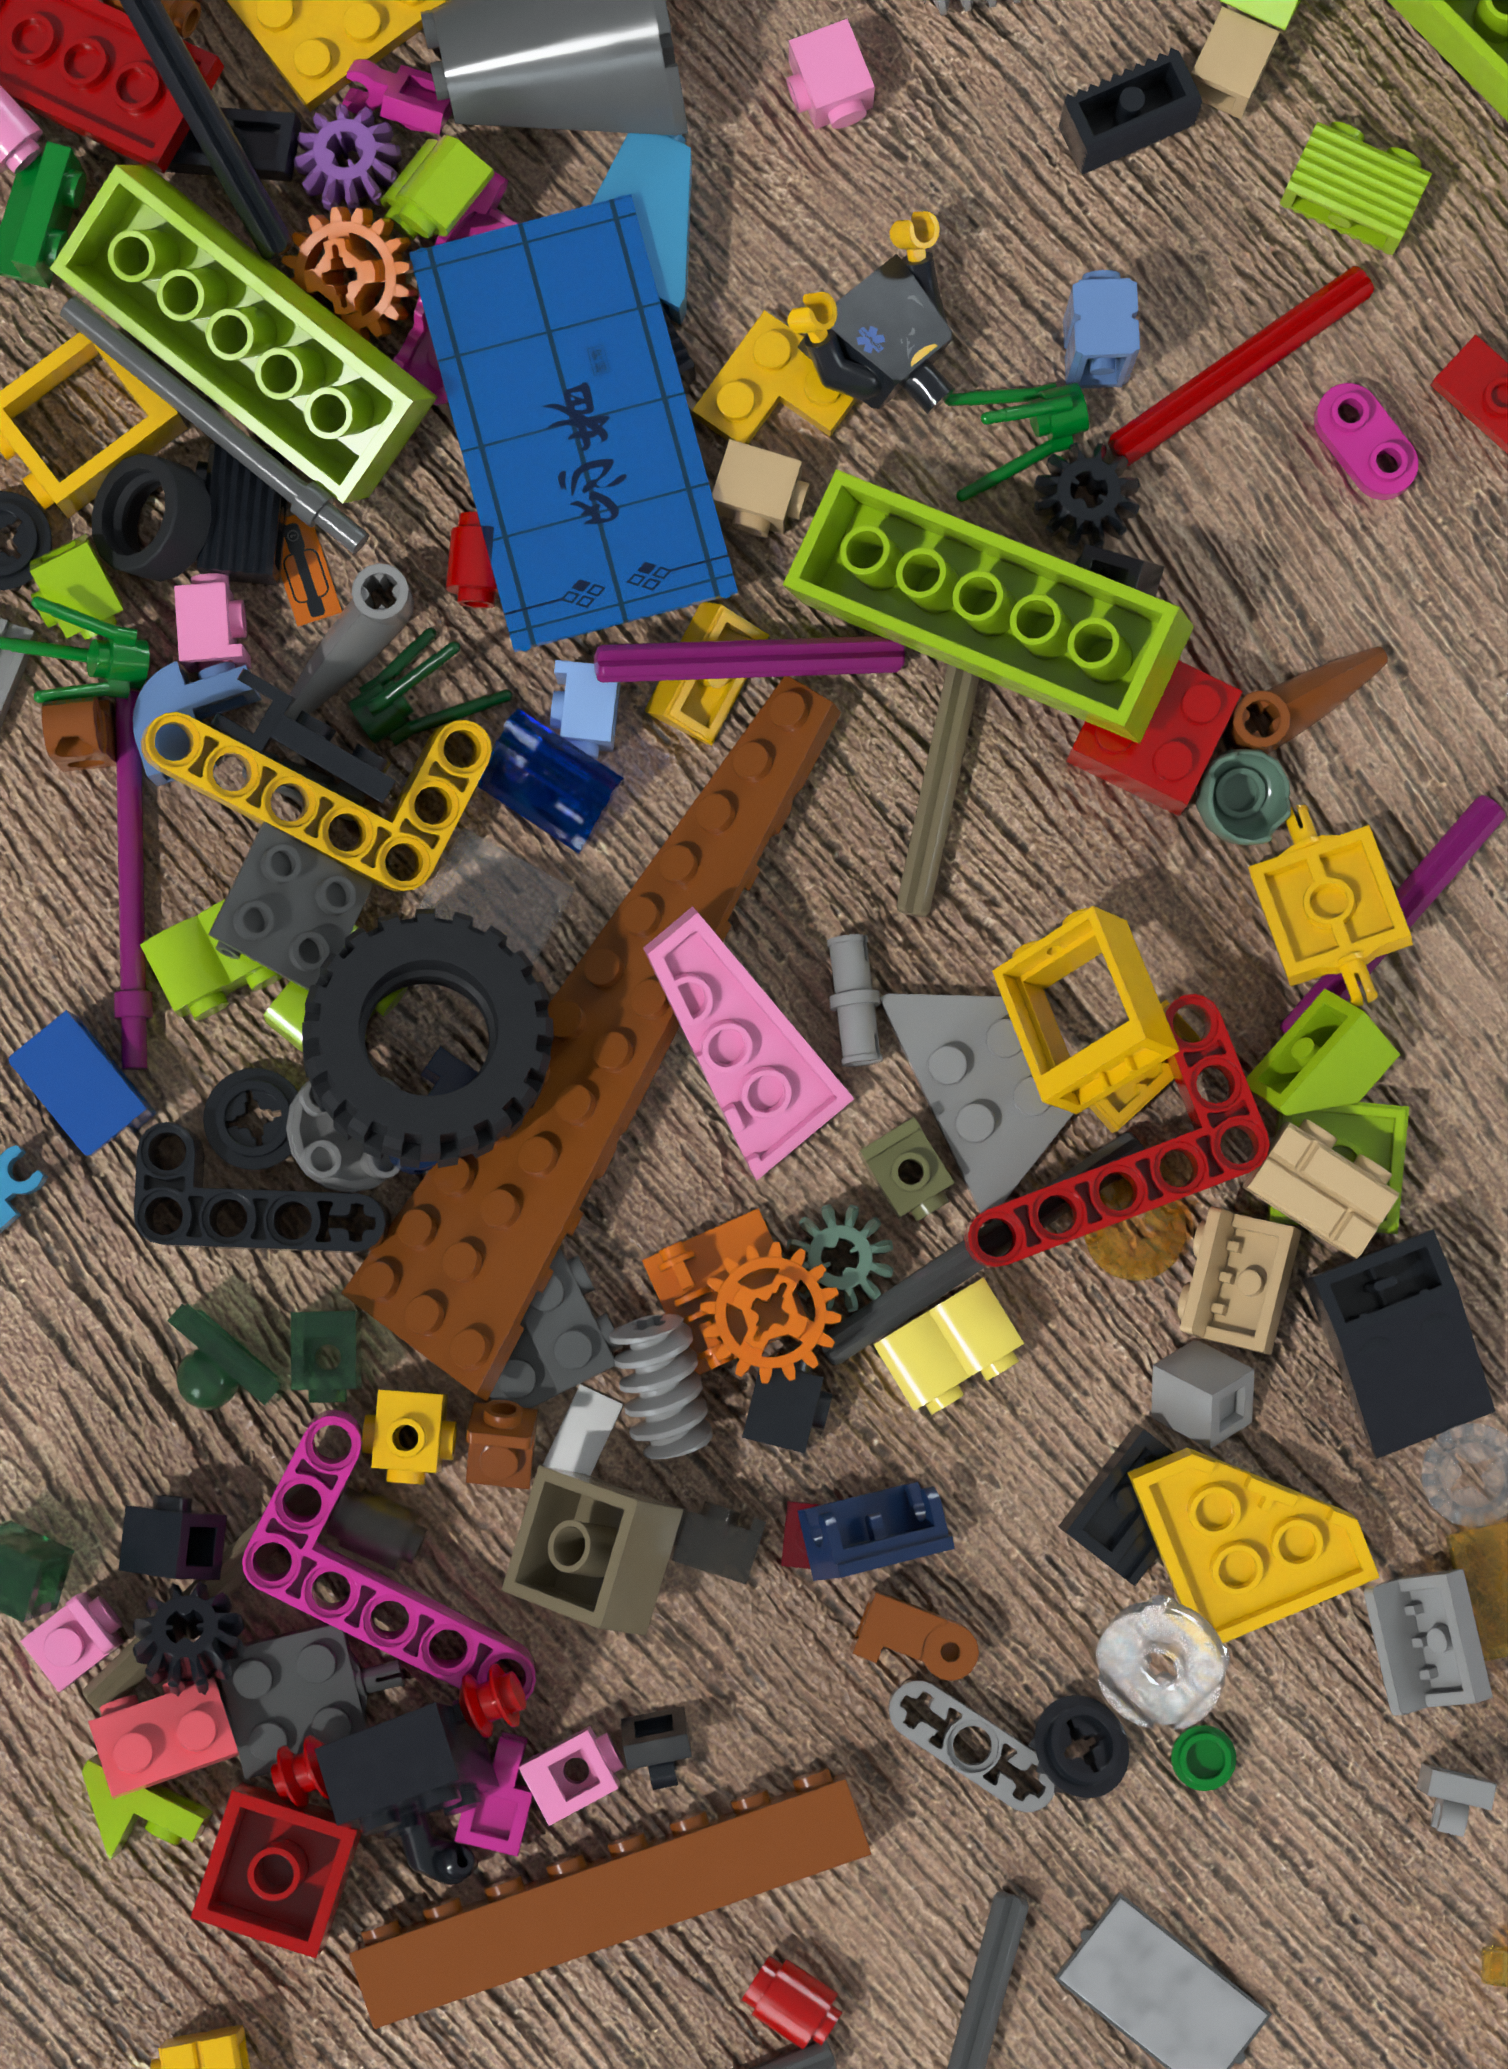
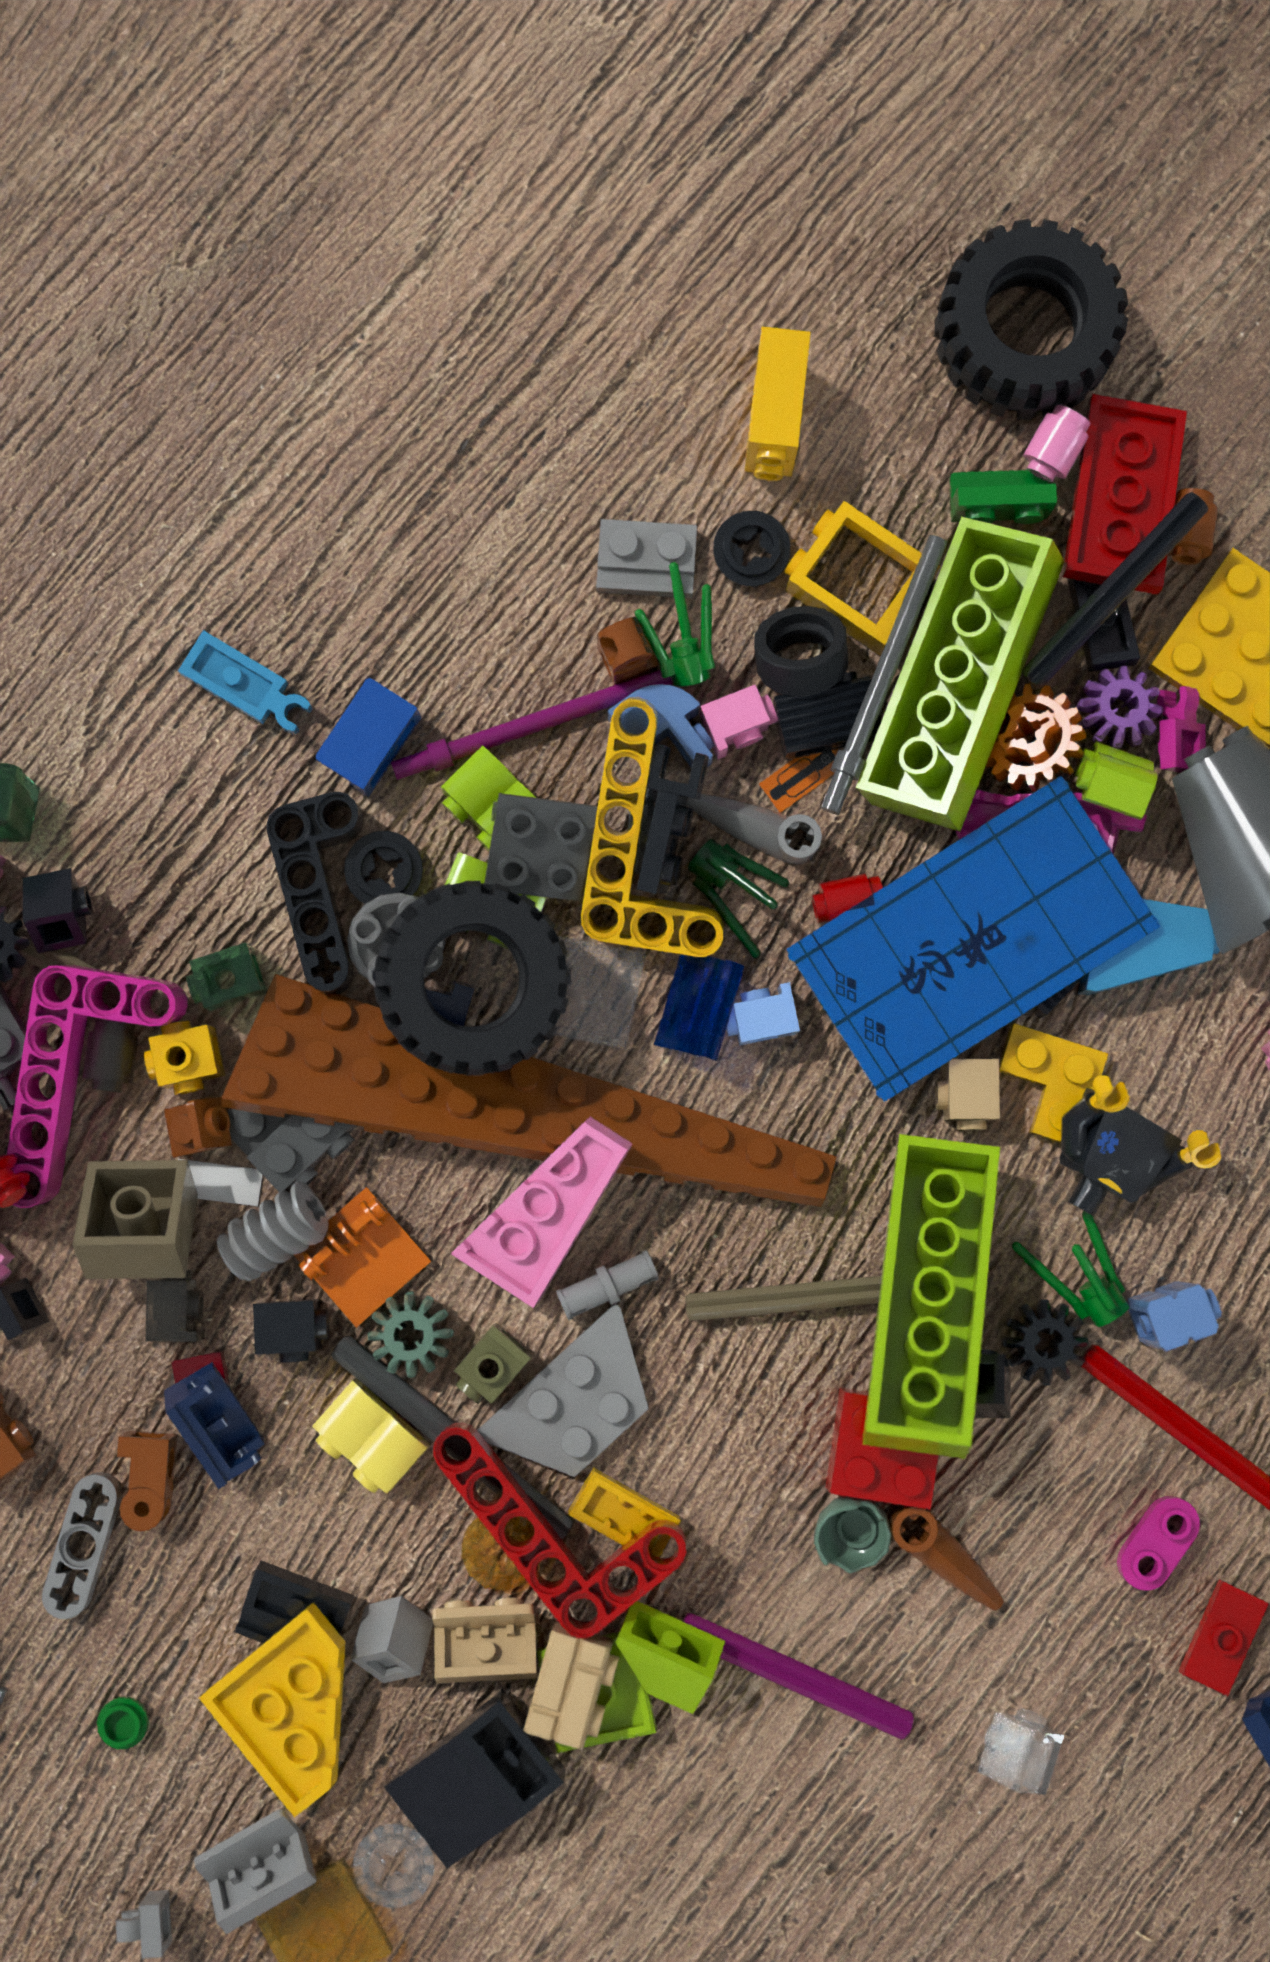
camera: 70 degrees right, 0 degrees up
lime brick [30,533,124,640] -> none
clear green tile [168,1303,288,1410] -> none
magenta axle [594,636,905,683] -> none
yellow slope [645,602,770,746] -> none
orange gear [700,1242,841,1384] -> none
yellow window [992,906,1180,1114] -> none
black gear [1028,1695,1129,1801] -> none
clear plate [1096,1595,1230,1729] -> none
yellow plate [1248,805,1413,1006] -> none

